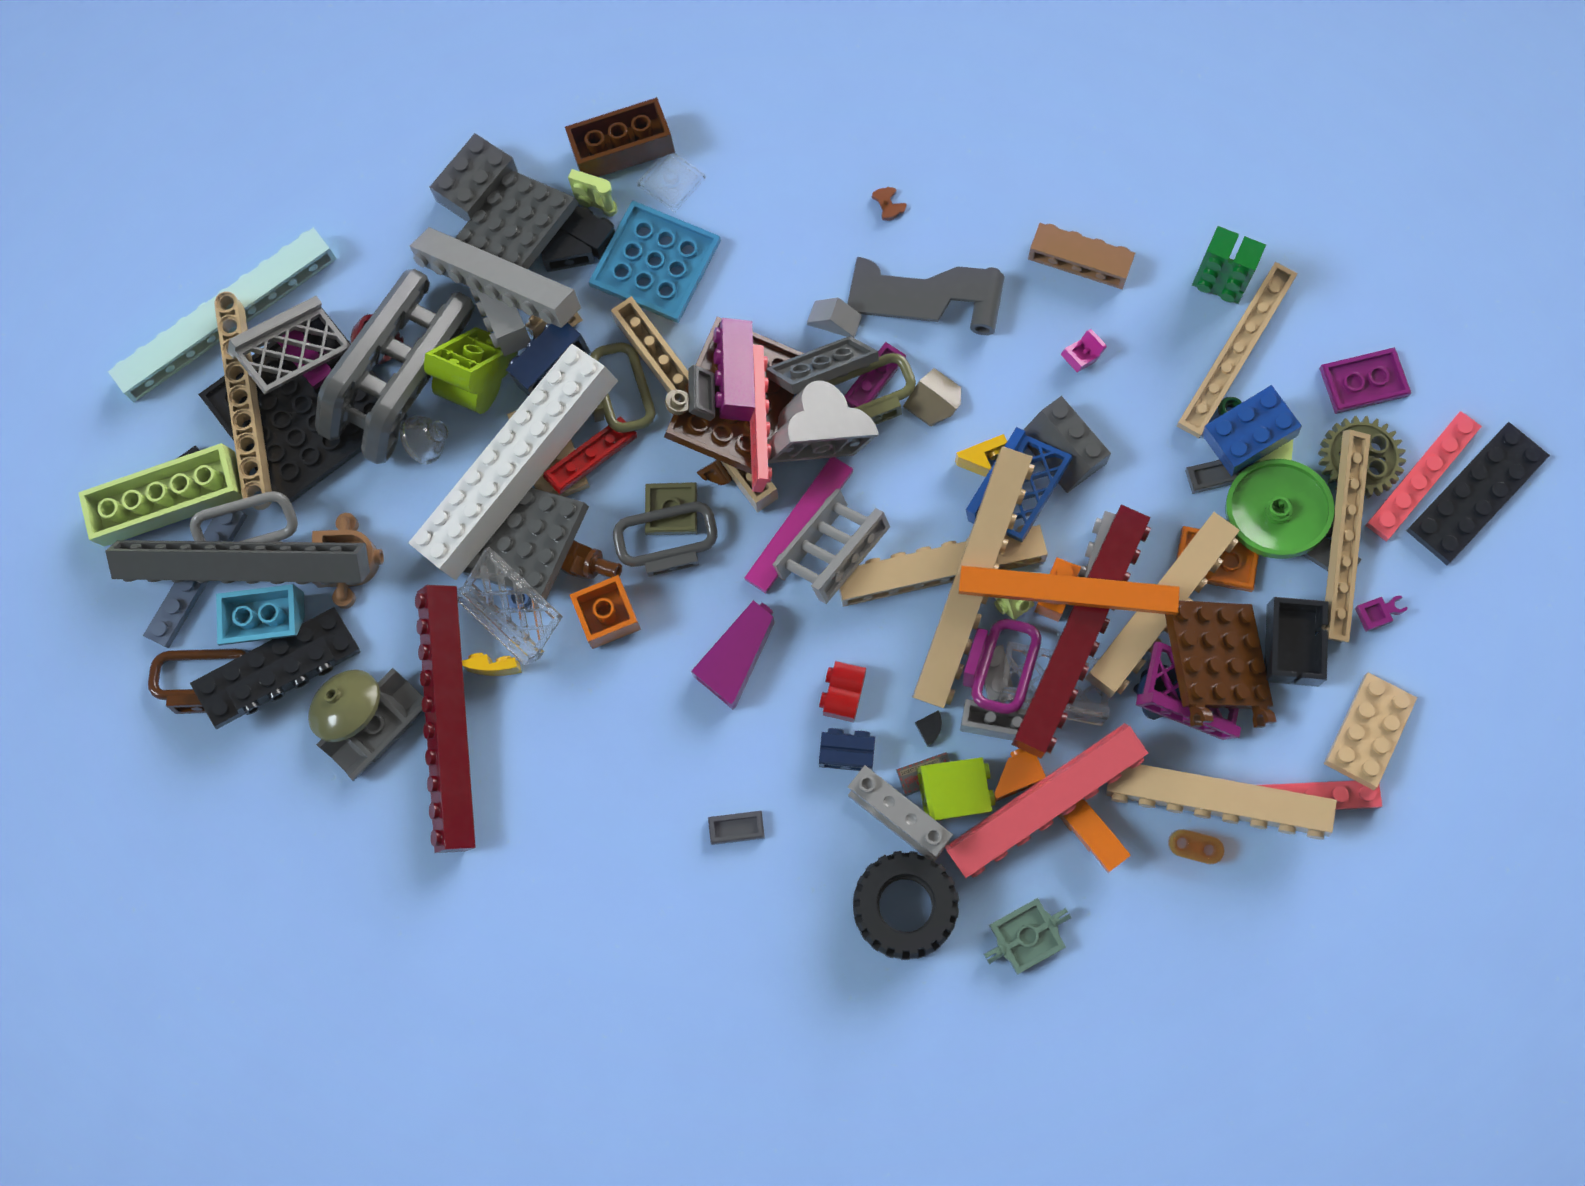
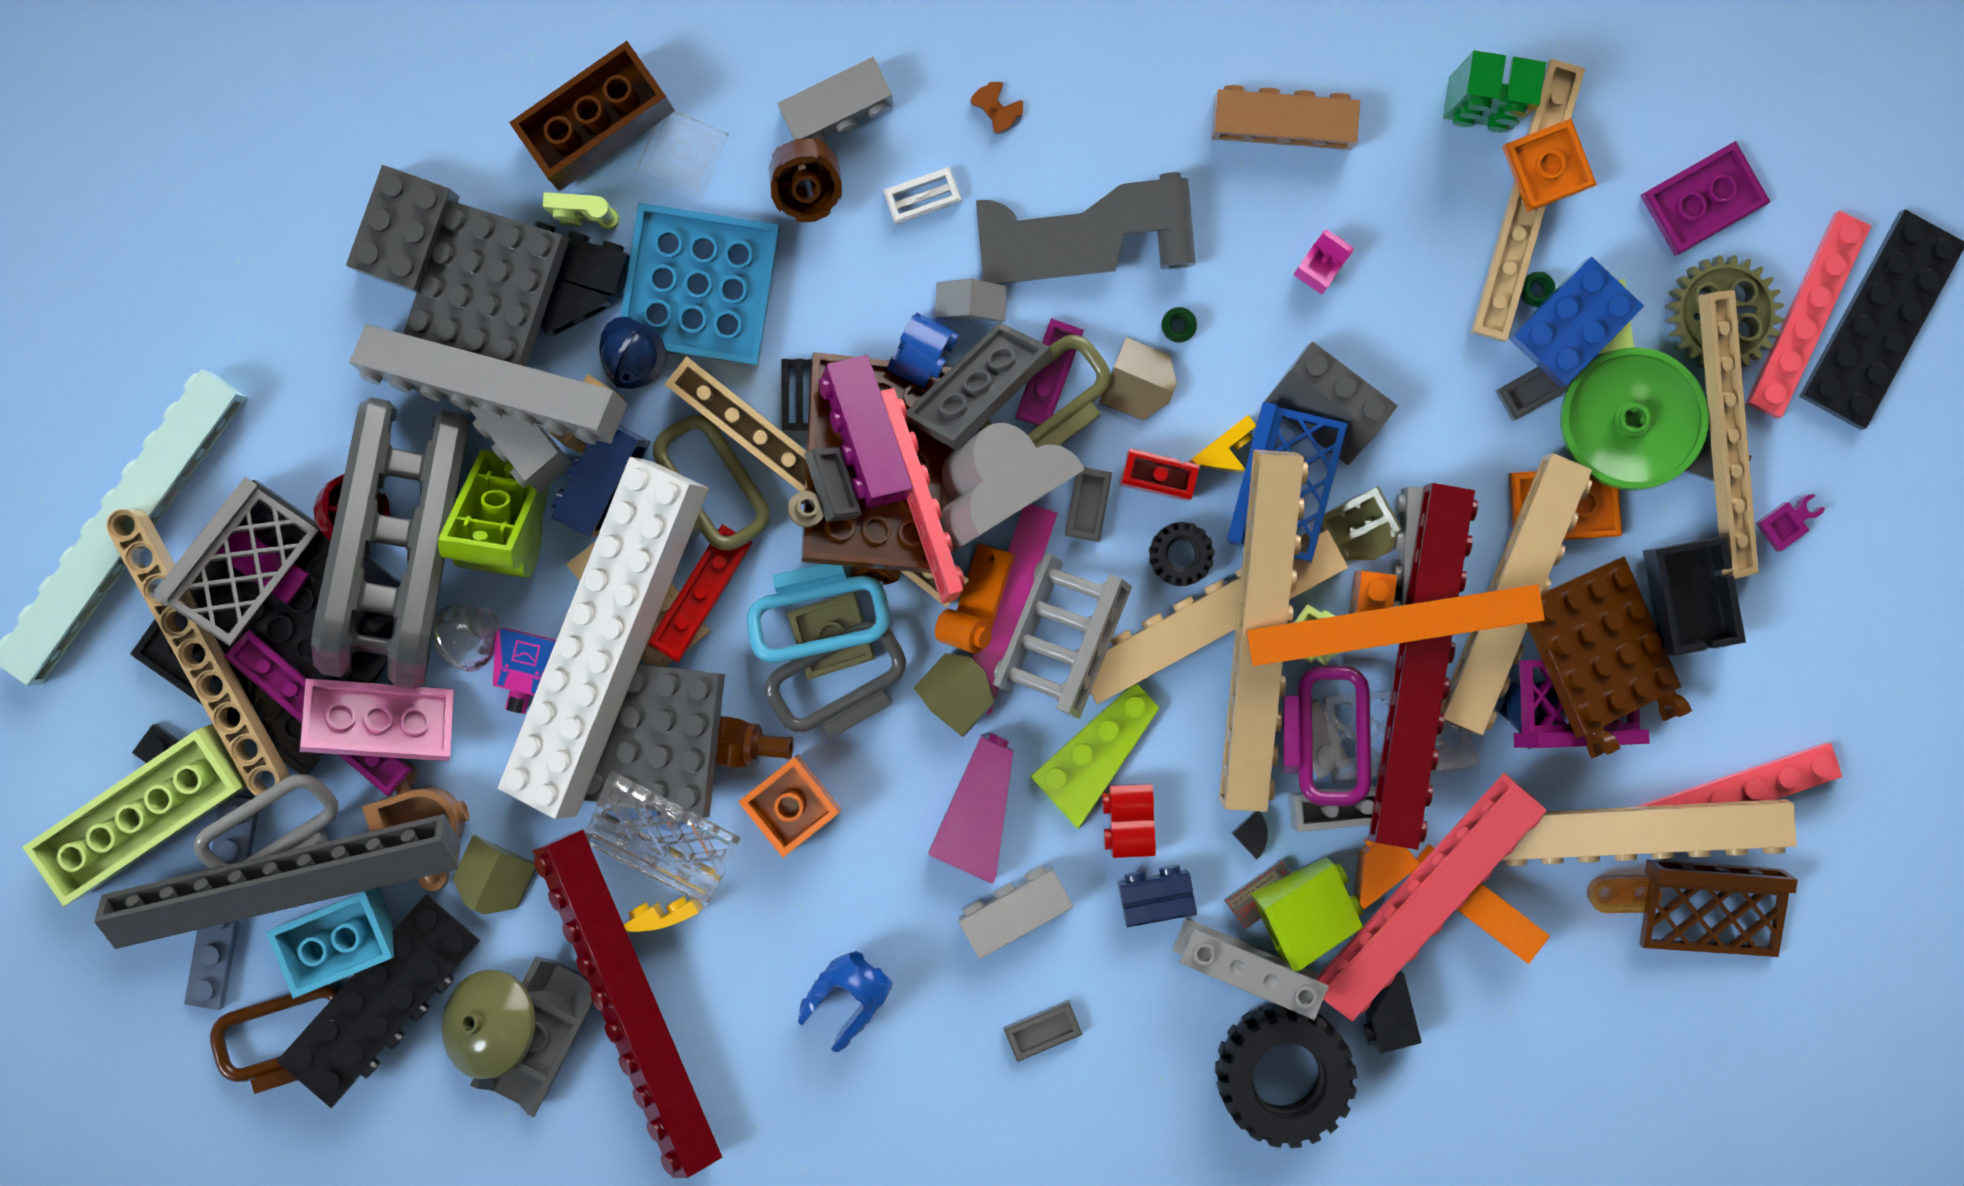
camera: 25 degrees left, 15 degrees up
sand green plate [984,898,1071,975] -> none
tan plate [1324,672,1417,790] -> none
none -> magenta tile [224,630,414,797]
none -> bright pink plate [300,679,454,761]
none -> olive slope [452,835,536,915]
none -> torso [493,627,556,714]
none -> dark blue helmet [599,317,667,389]
none -> medium azure bar [747,564,890,663]
none -> reddish brown brick [769,139,842,222]
none -> light grey brick [777,56,894,142]
none -> black tile [781,359,811,431]
none -> blue piece [798,951,893,1052]
none -> white tile [883,167,962,225]
none -> blue cylinder [886,312,960,389]
none -> olive slope [914,653,996,737]
none -> orange door [935,543,1016,654]
none -> light grey brick [959,865,1073,960]
none -> lime wing [1030,683,1159,829]
none -> dark grey tile [1064,467,1112,542]
none -> red brick [1119,448,1200,501]
none -> black tyre [1149,522,1215,586]
none -> dark green plate [1161,307,1197,343]
none -> olive slope [1322,486,1402,560]
none -> black slope [1363,971,1422,1054]
none -> orange tile [1502,119,1597,213]
none -> reddish brown fence [1639,859,1798,957]

